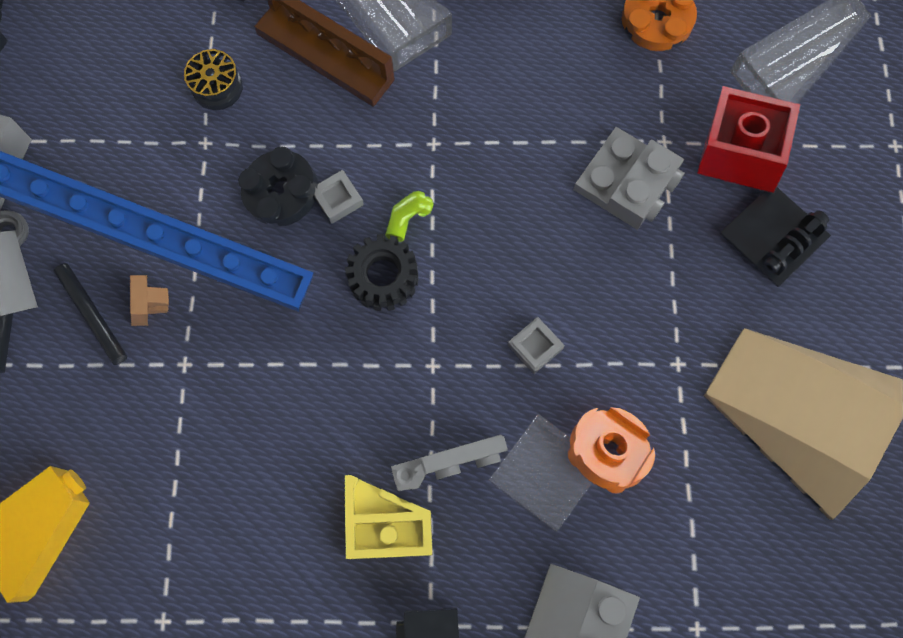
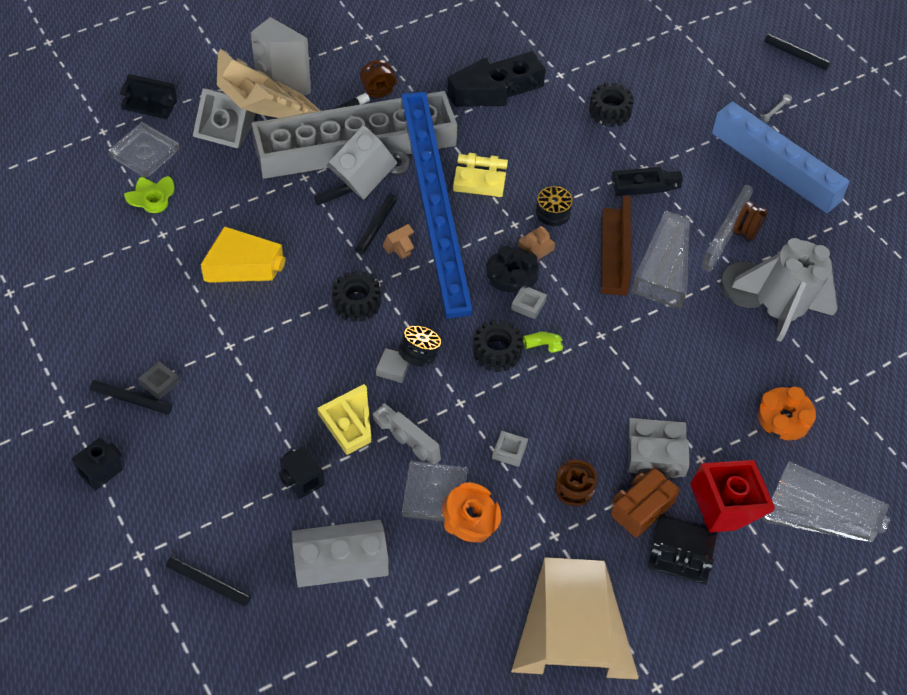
camera: 55 degrees right, 20 degrees down
none -> black tyre [332,271,381,322]
none -> light grey tile [376,348,410,383]
none -> black wheel [398,326,441,367]
none -> light yellow plate [453,153,508,197]
none -> medium nougat tile [518,226,555,260]
none -> reddish brown wheel [555,459,597,506]
none -> dark orange brick [611,468,680,538]

